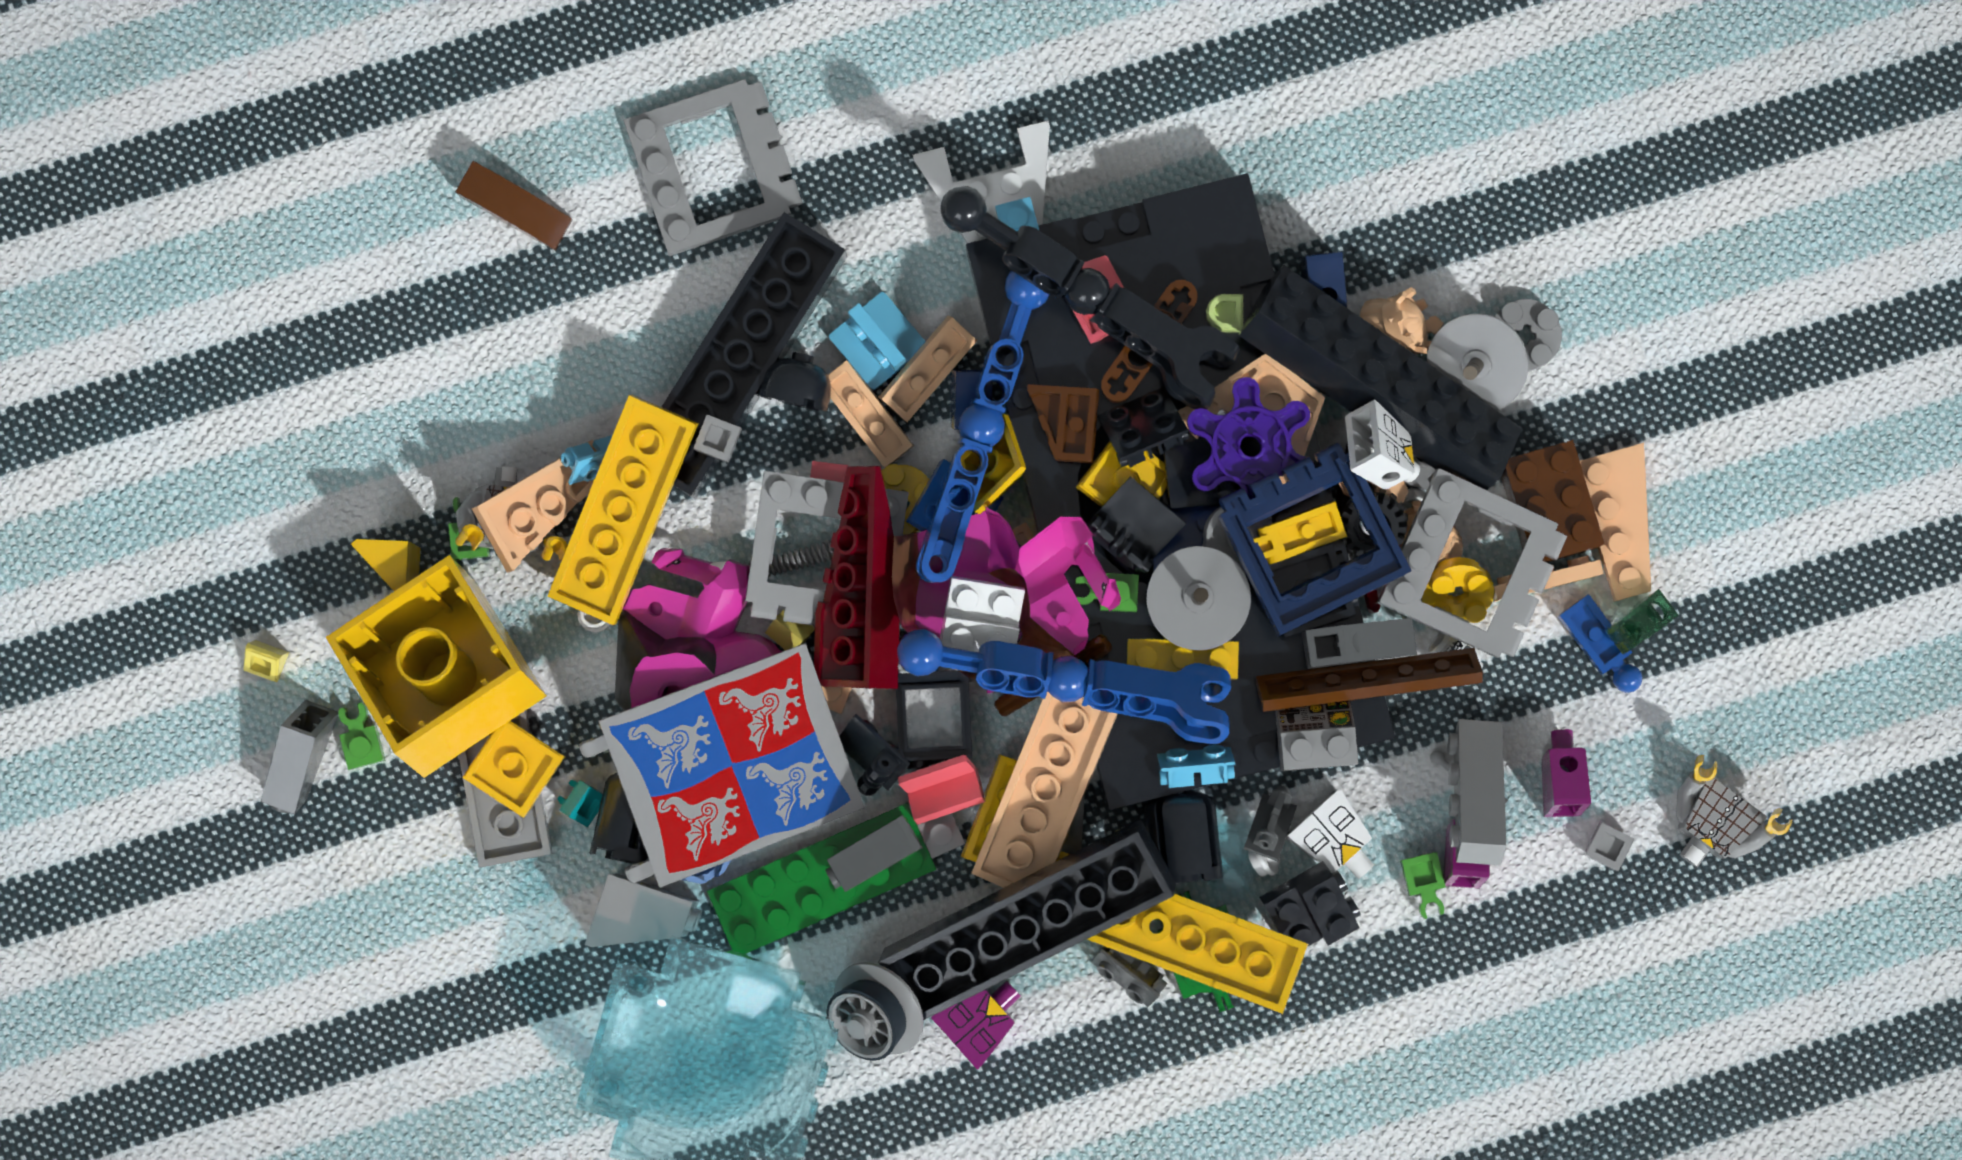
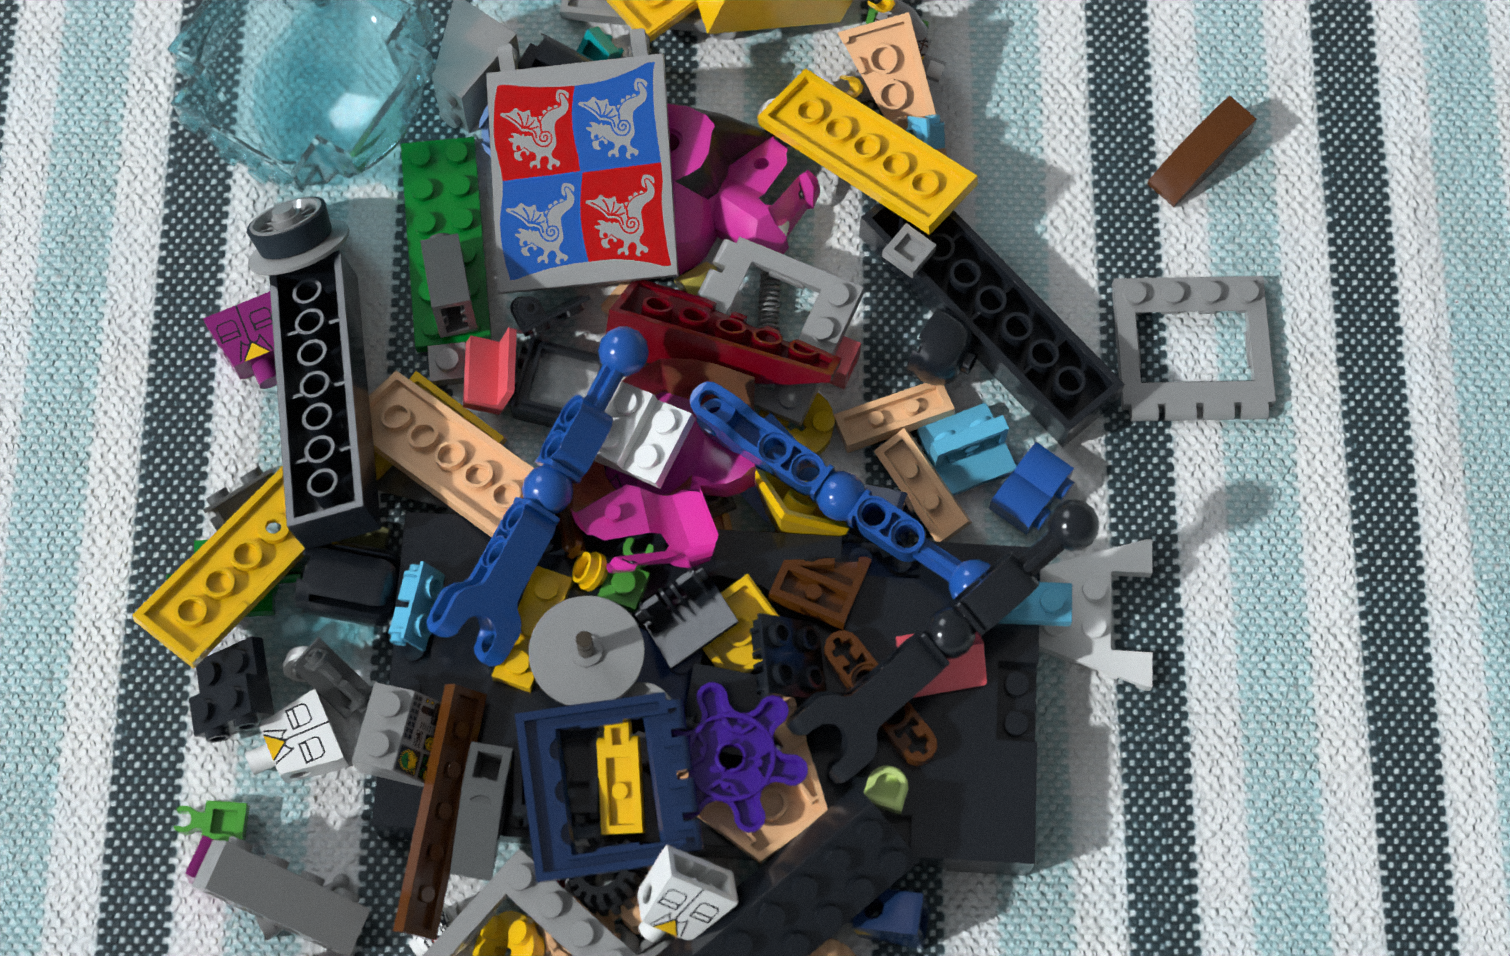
camera: 100 degrees right, 15 degrees down
none -> yellow plate [572,552,608,592]
none -> blue brick [989,442,1075,535]

